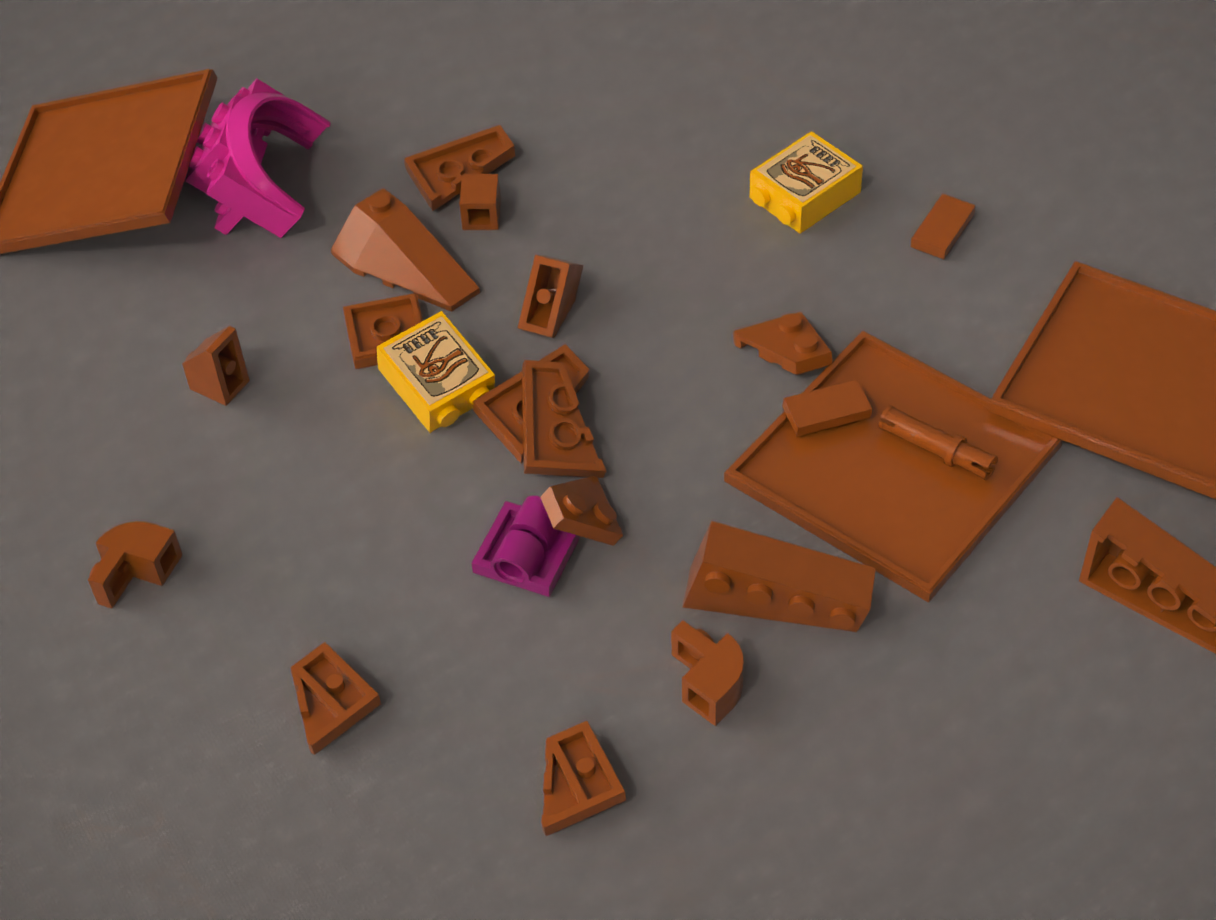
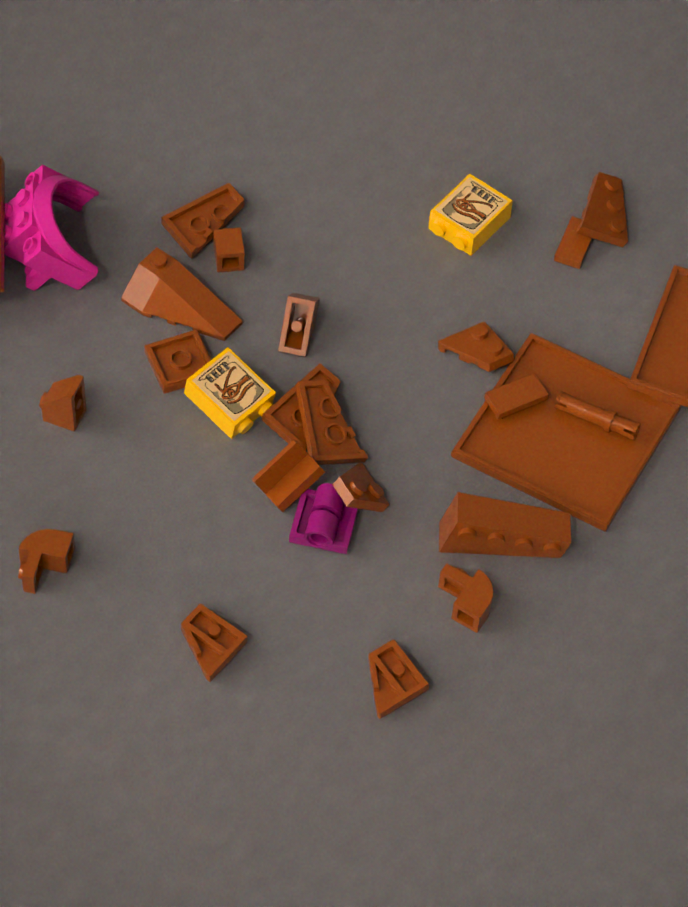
camera: 15 degrees left, 5 degrees up
none -> dark orange panel [252,440,325,513]
none -> dark orange wing [576,172,628,248]

